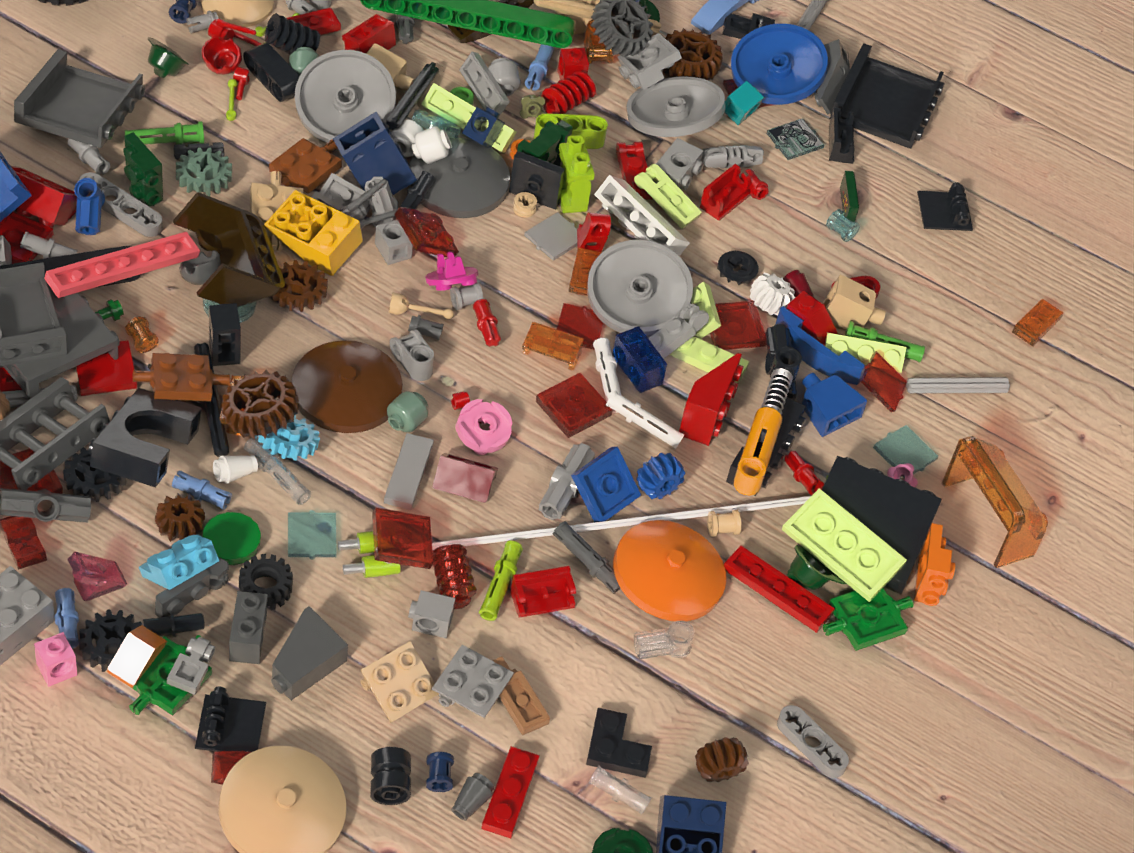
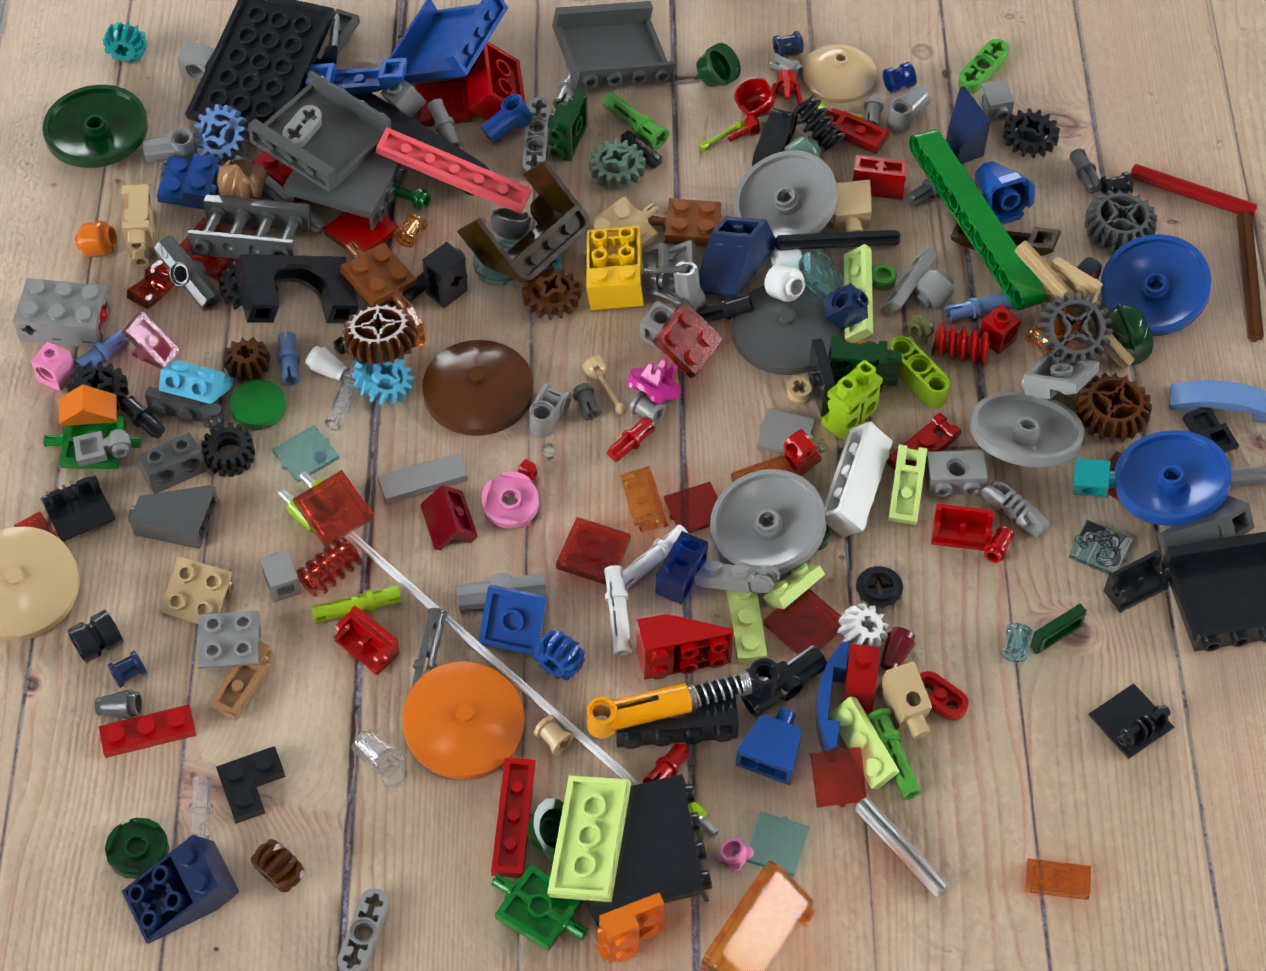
camera: 65 degrees right, 5 degrees up
sand green head [387,391,428,433] -> none

